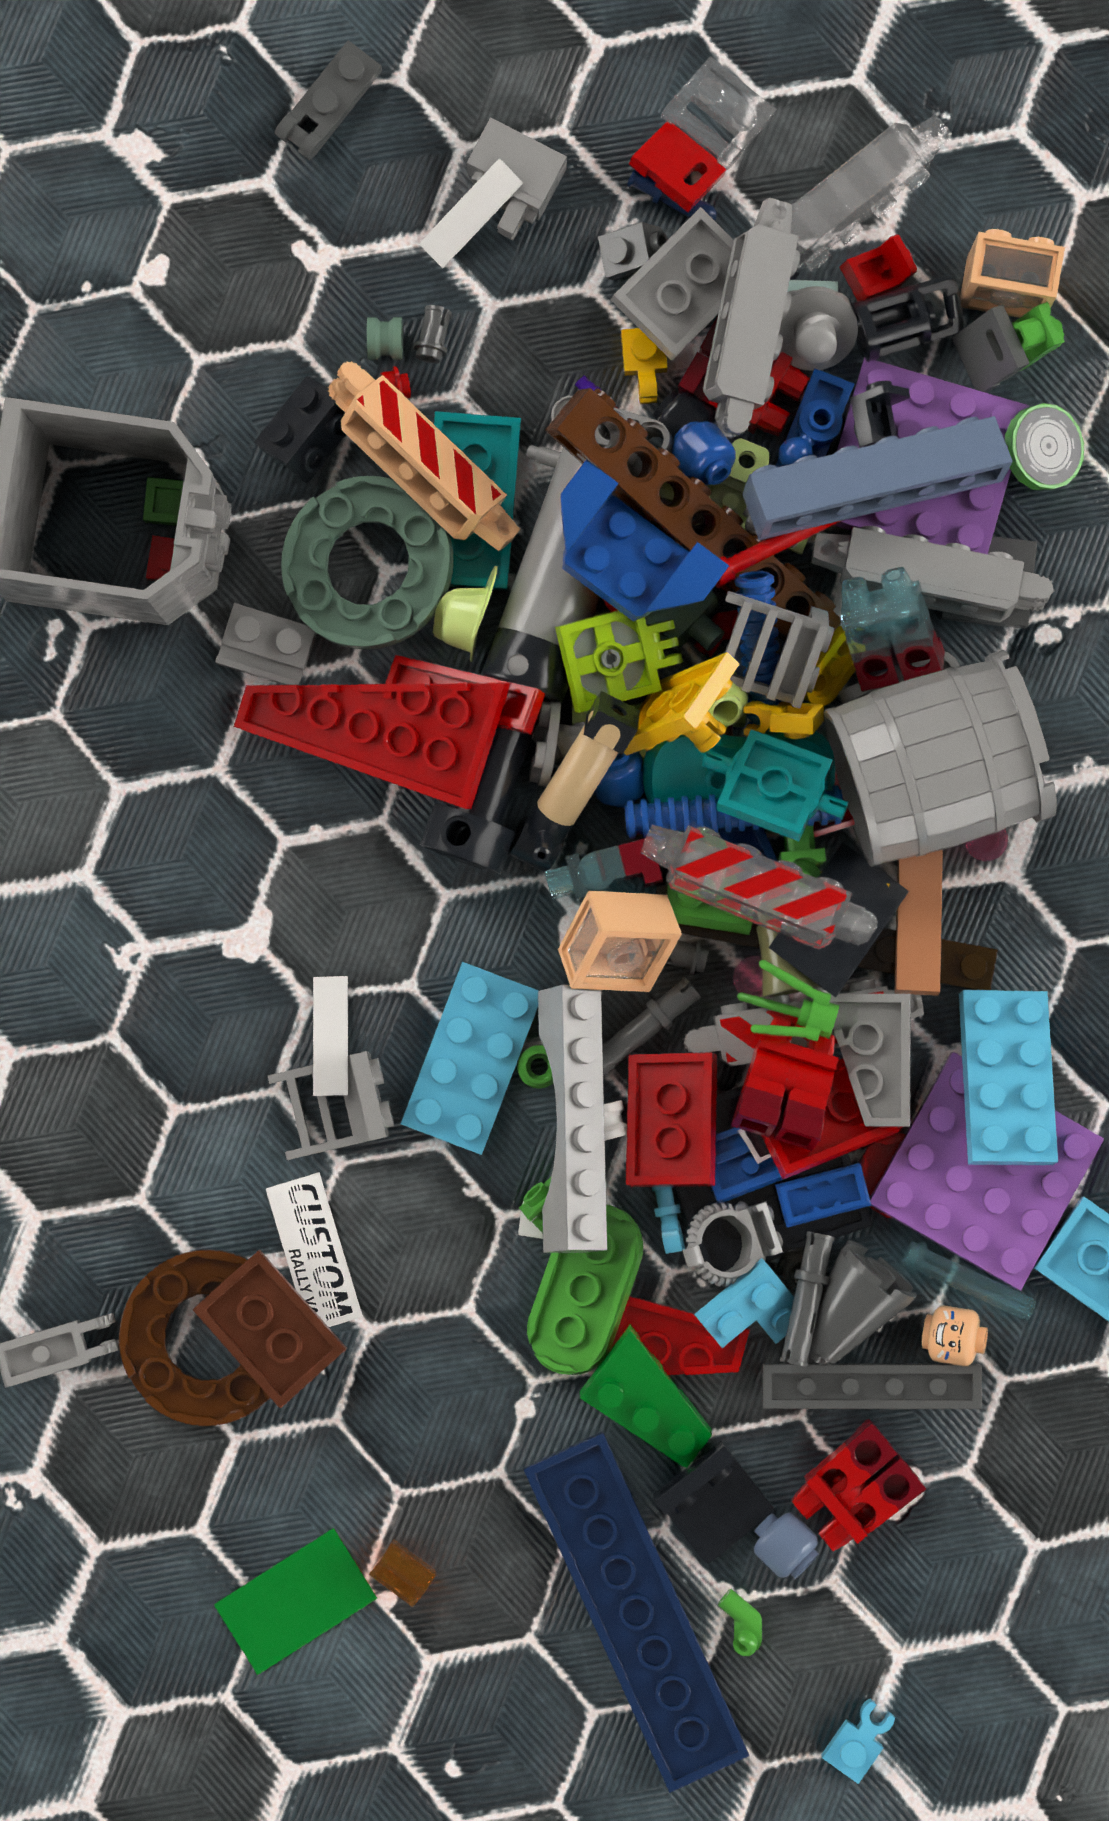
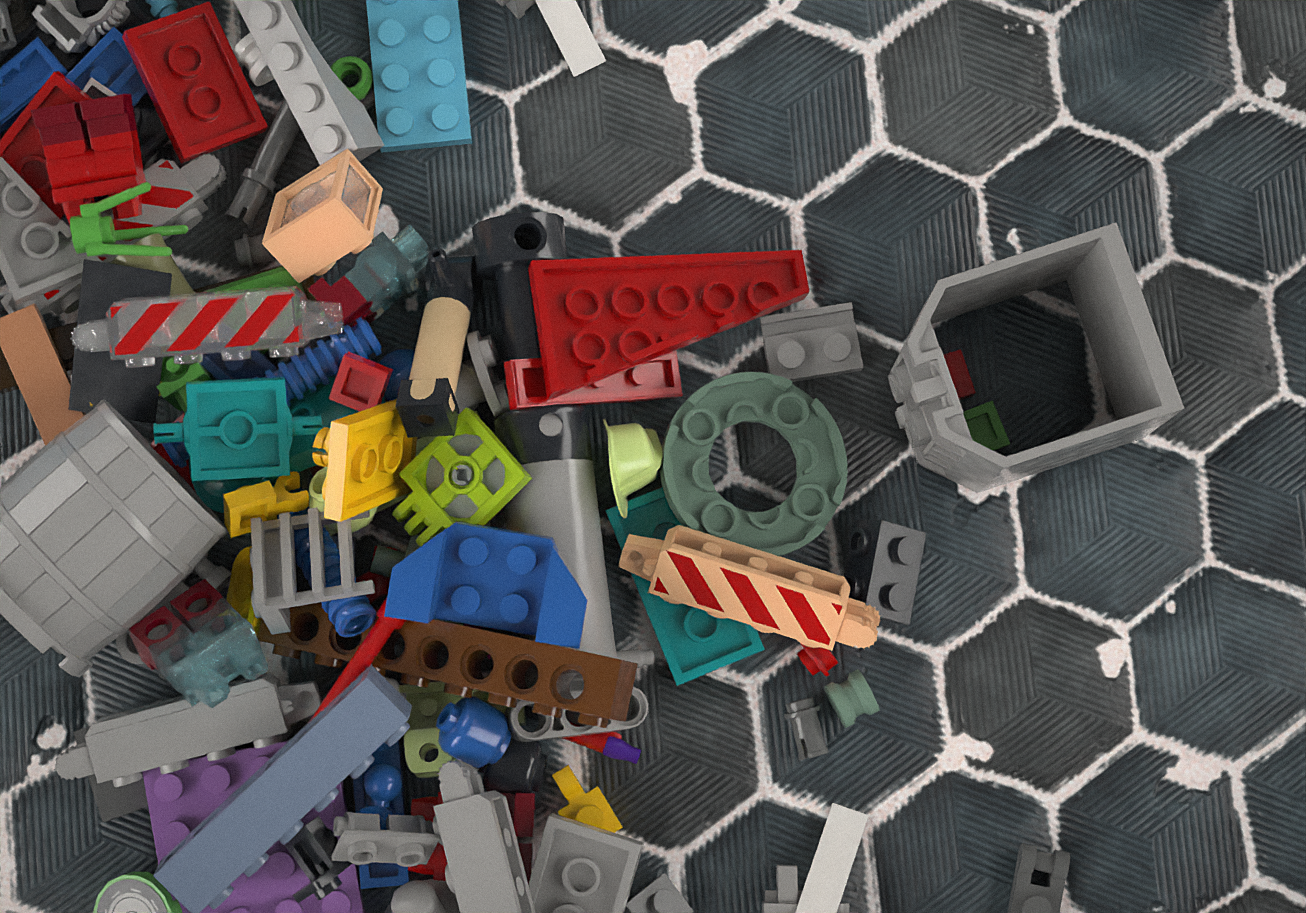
camera: 155 degrees right, 5 degrees down
clear pink plate [733,956,762,997] -> none
none -> red plate [329,352,393,411]
none -> light grey hinge [331,812,440,867]

